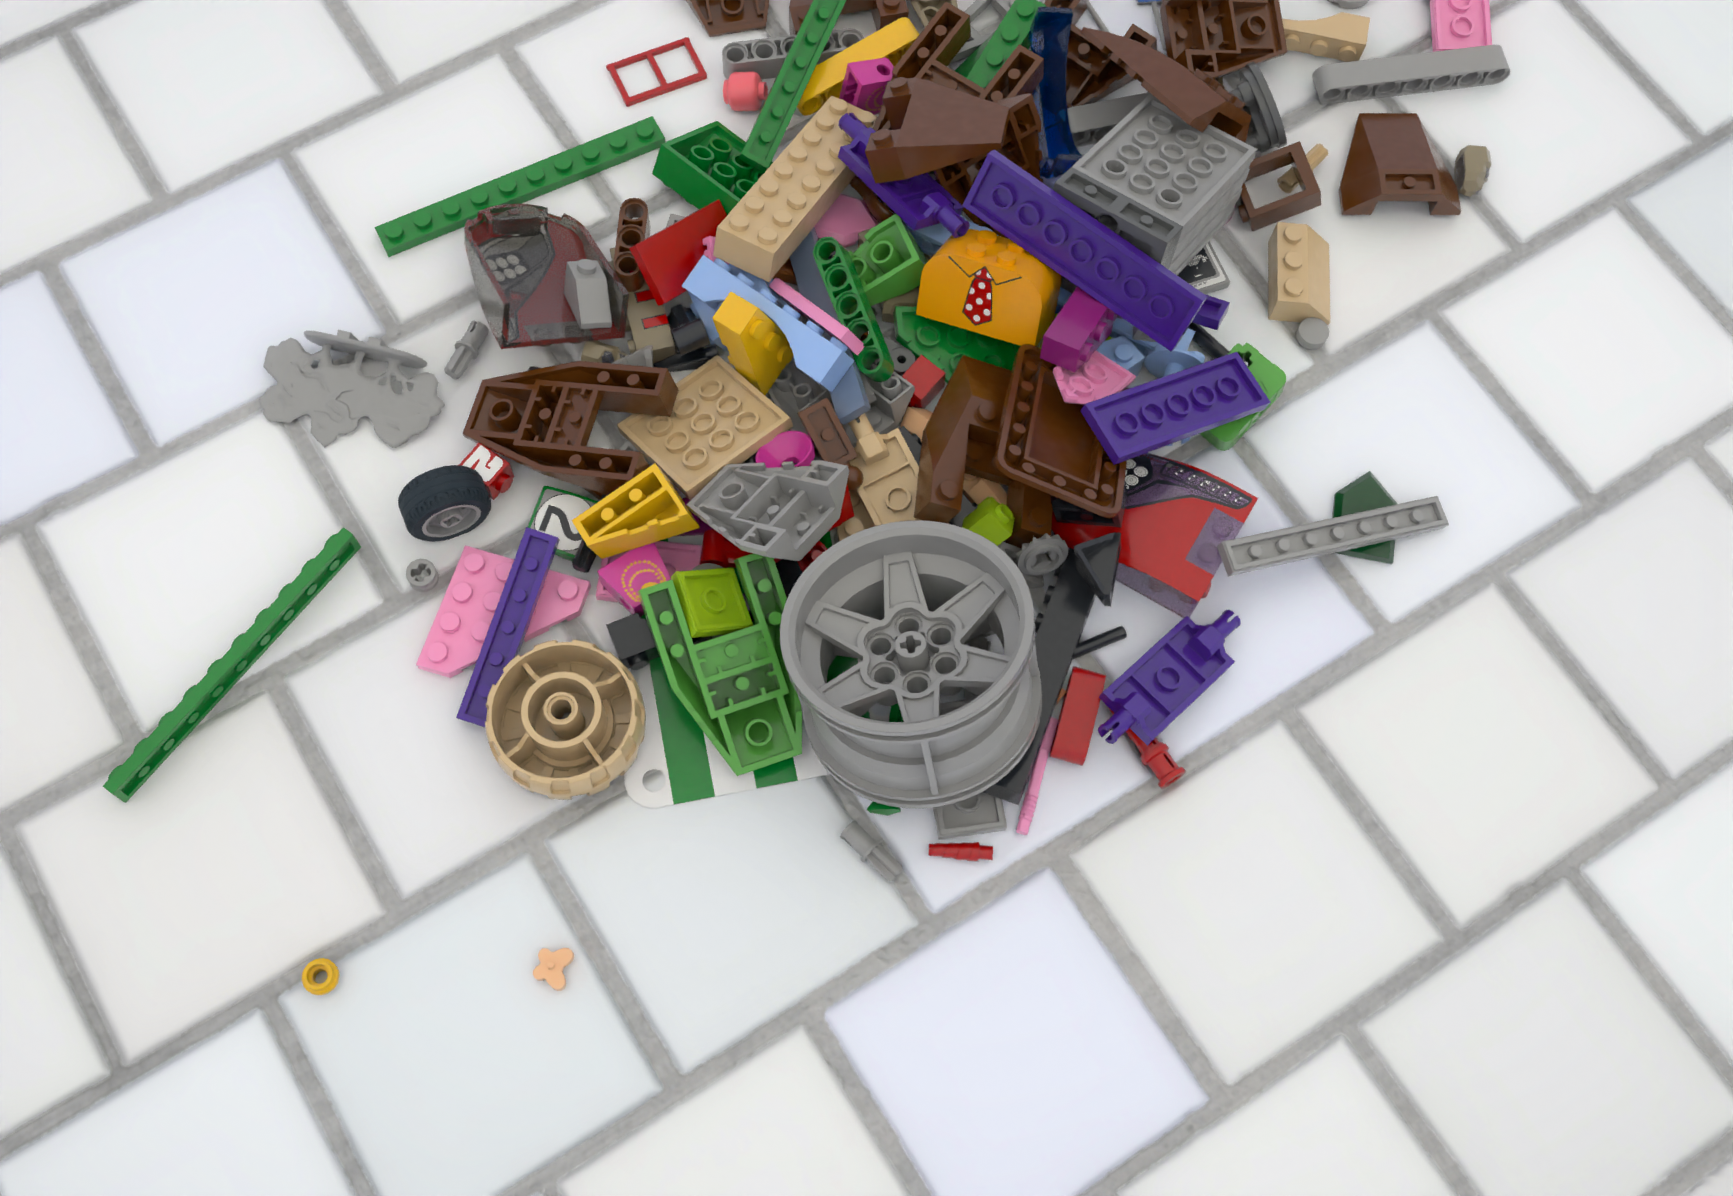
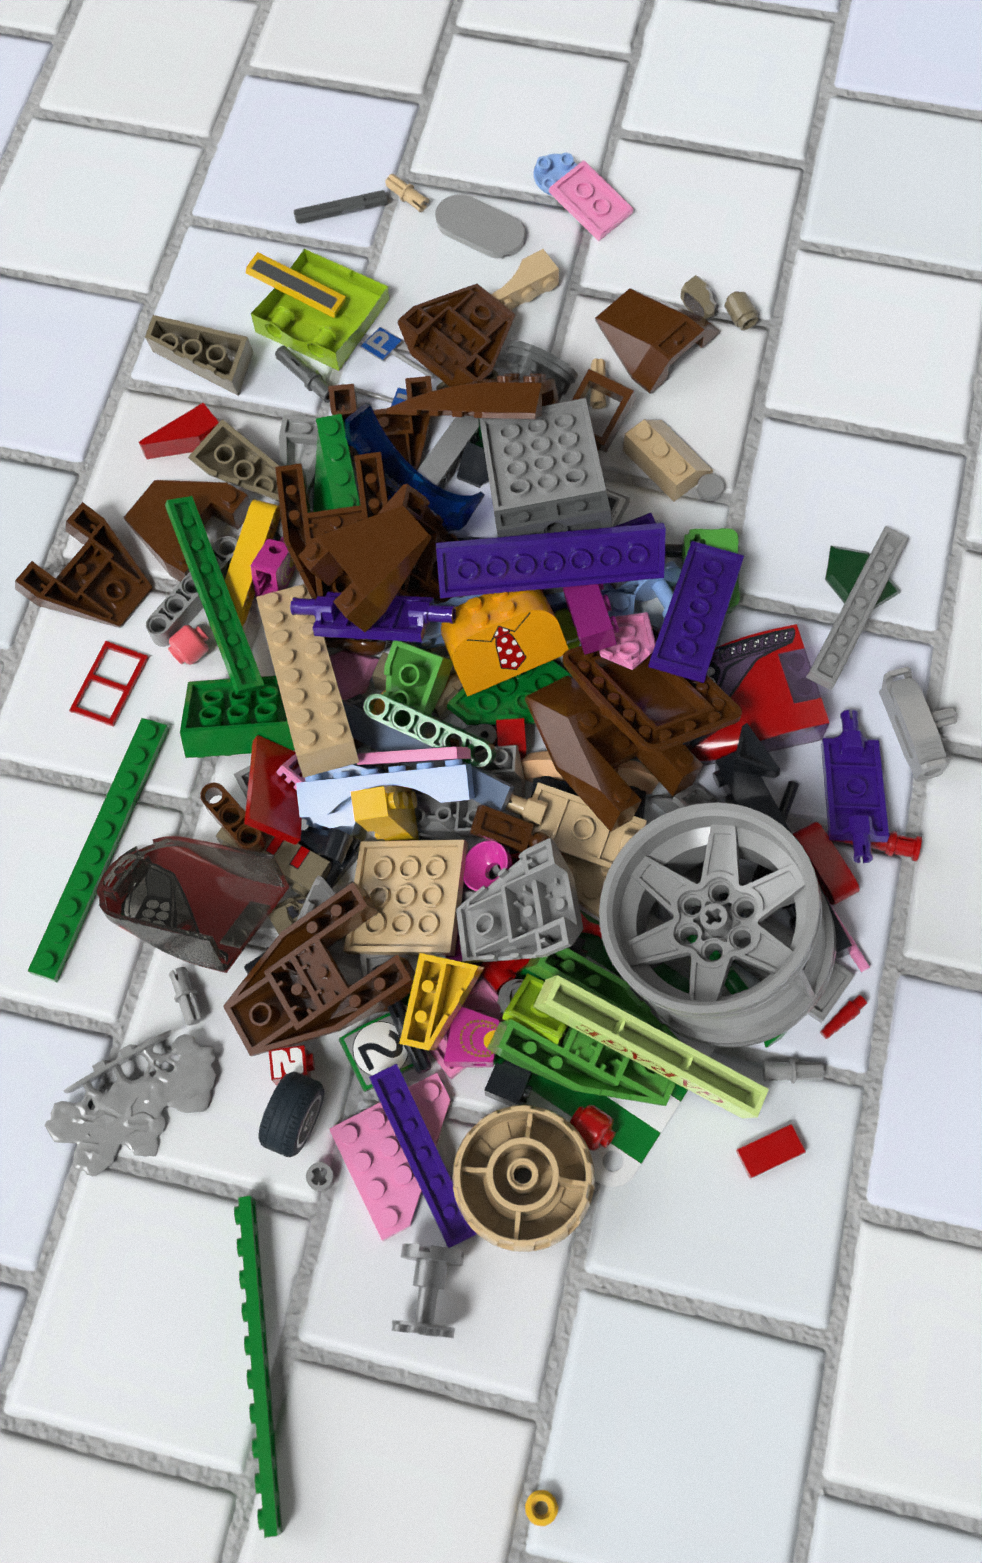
camera: 35 degrees left, 0 degrees up
light nougat piece [533,948,574,991] -> none
light grey slope [564,259,612,329] -> none
lime brick [962,497,1015,546] -> none
light grey gear [1016,533,1068,576] -> none
light grey beam [1312,45,1511,104] -> none
none -> flat silver piece [392,1243,464,1338]
none -> yellowish green brick [533,975,769,1119]
none -> red head [569,1105,616,1151]
none -> dark tan brick [724,291,758,330]
none -> red tile [736,1124,806,1179]
none -> light grey piece [879,667,957,782]

